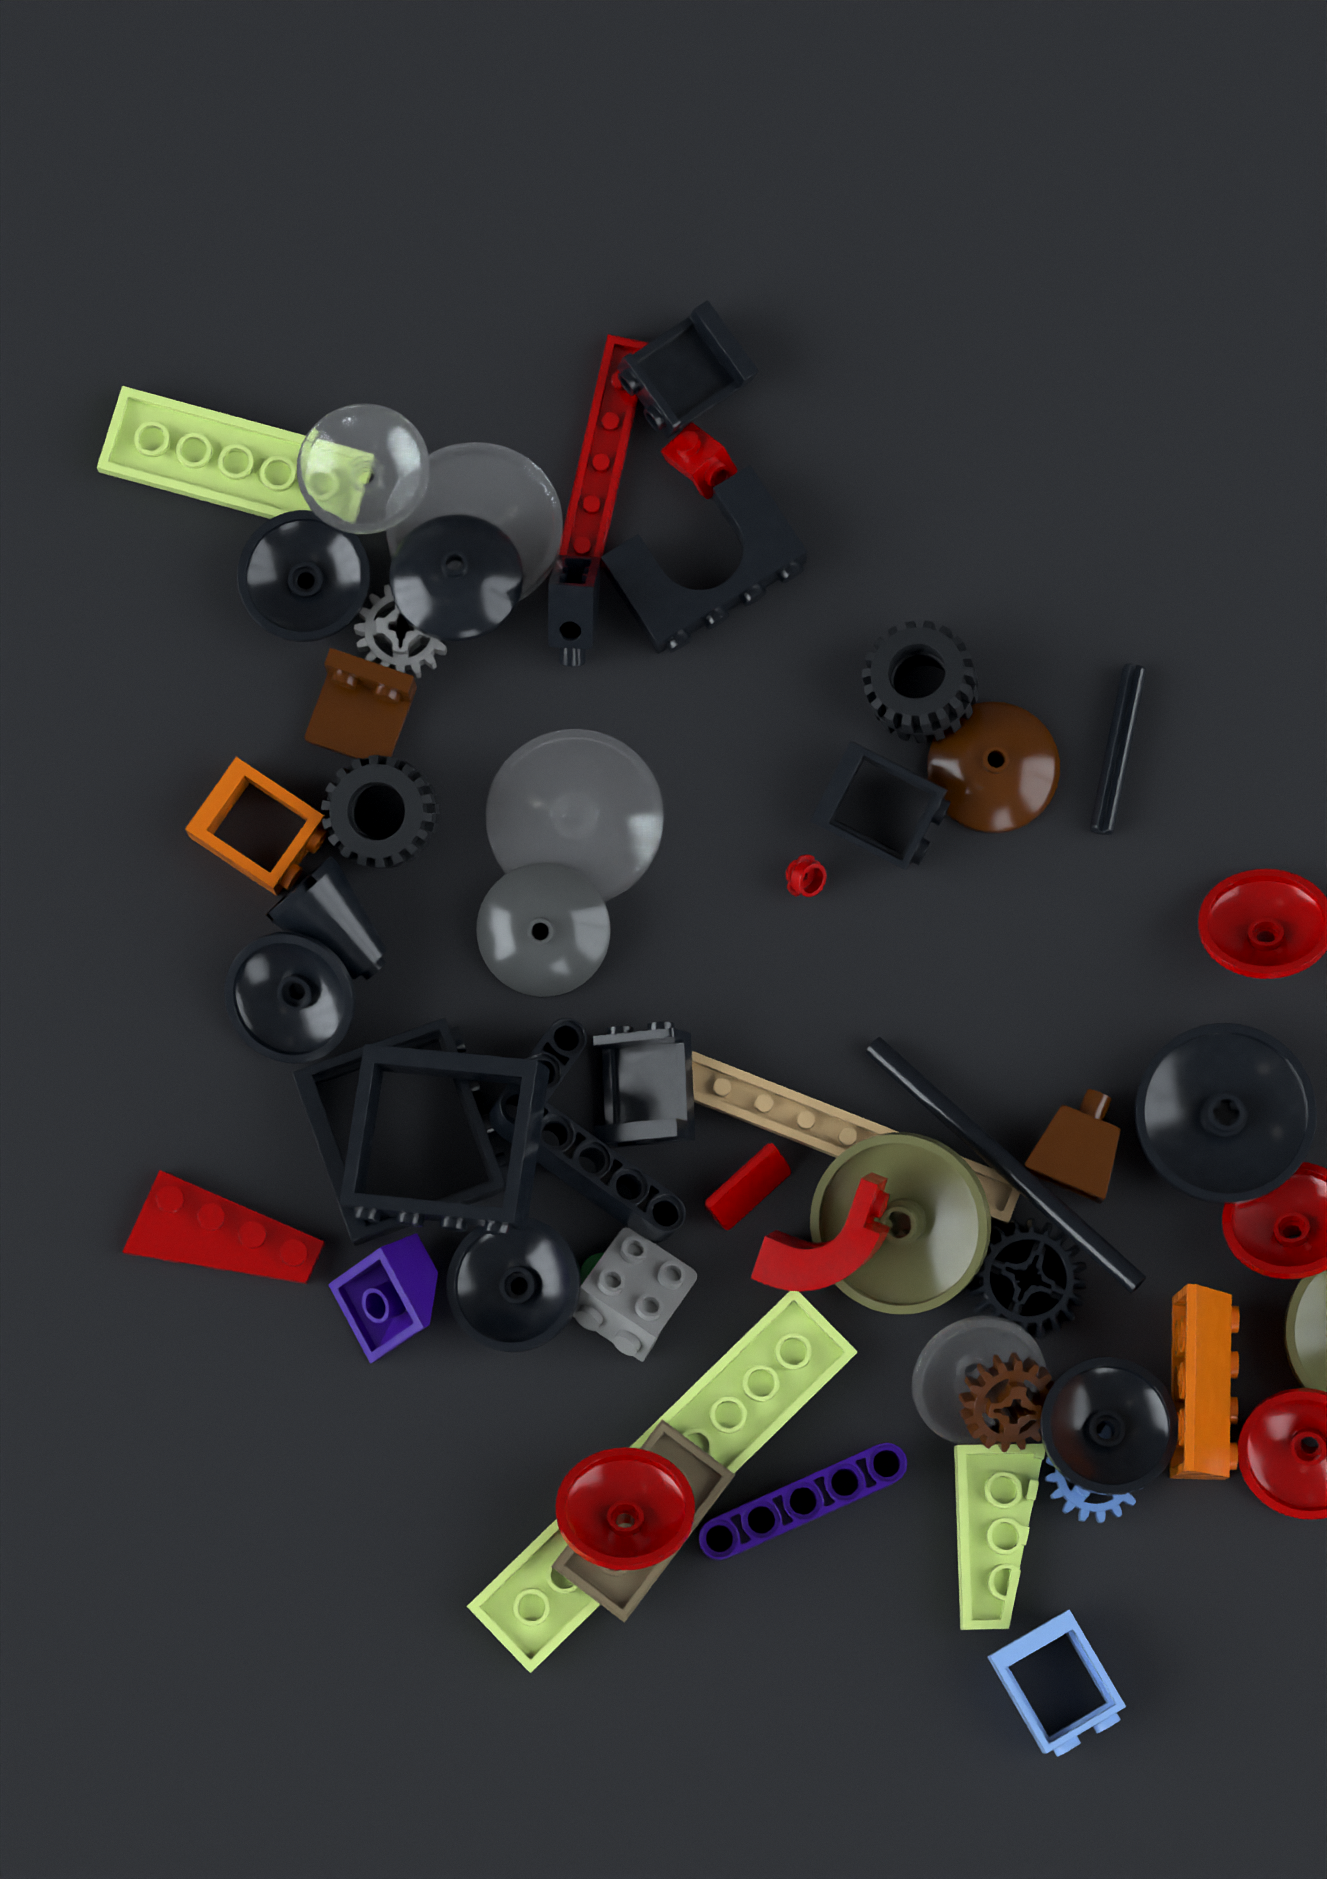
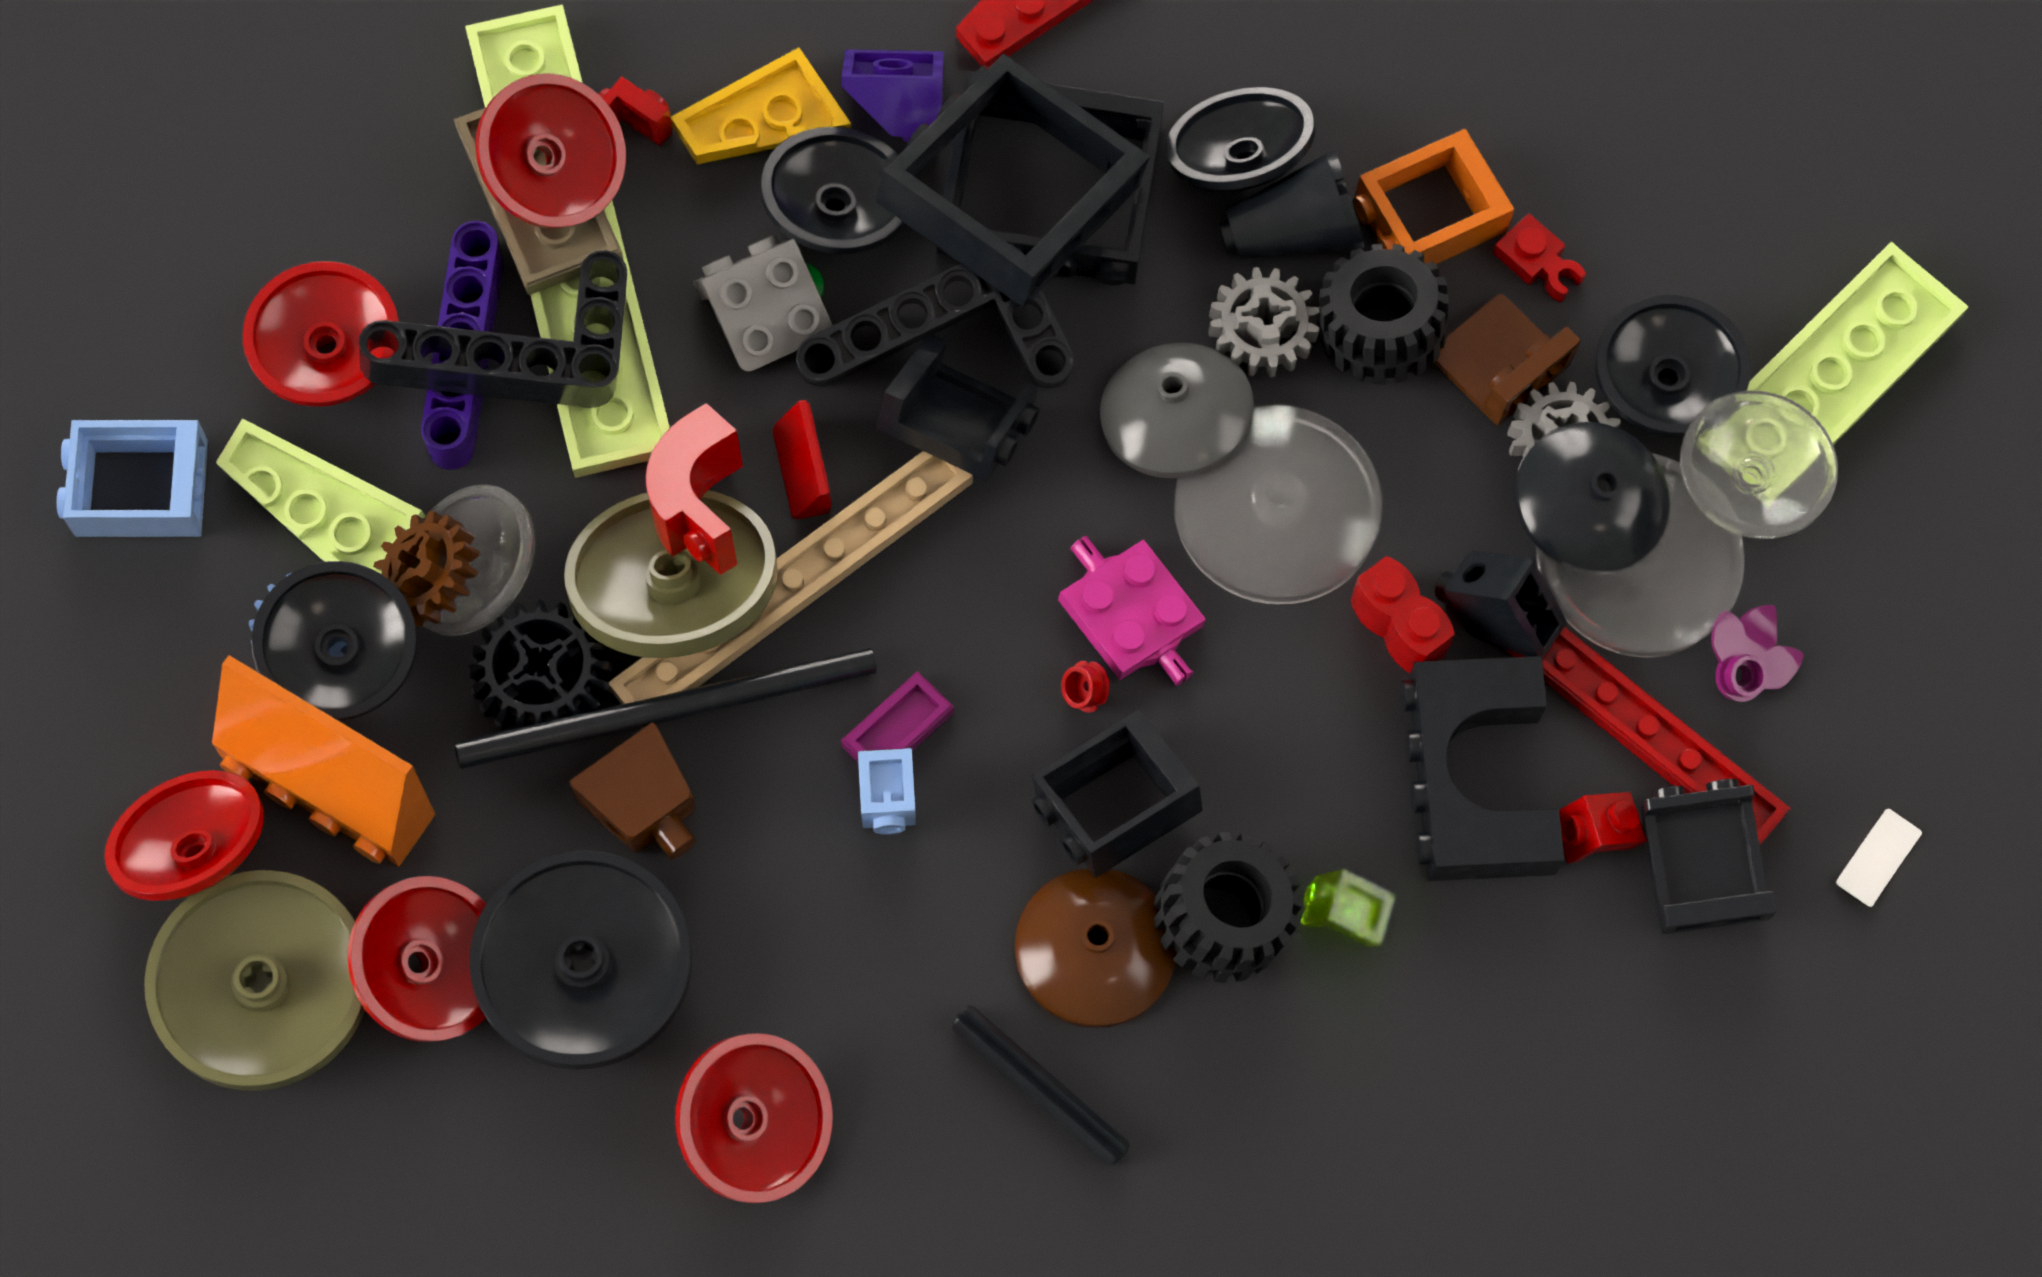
camera: 115 degrees right, 10 degrees down
none -> red dish [243,261,399,407]
none -> black beam [359,250,627,408]
none -> red bracket [599,76,673,147]
none -> yellow wing [671,47,851,164]
none -> magenta tile [841,671,954,764]
none -> light blue bracket [858,748,916,834]
none -> dark pink plate [1058,536,1206,686]
none -> light grey gear [1208,267,1320,377]
none -> clear neon green bracket [1301,869,1396,947]
none -> red brick [1351,556,1455,673]
none -> red plate [1492,213,1586,303]
none -> magenta plate [1711,604,1804,702]
none -> white sticker [1836,809,1922,907]

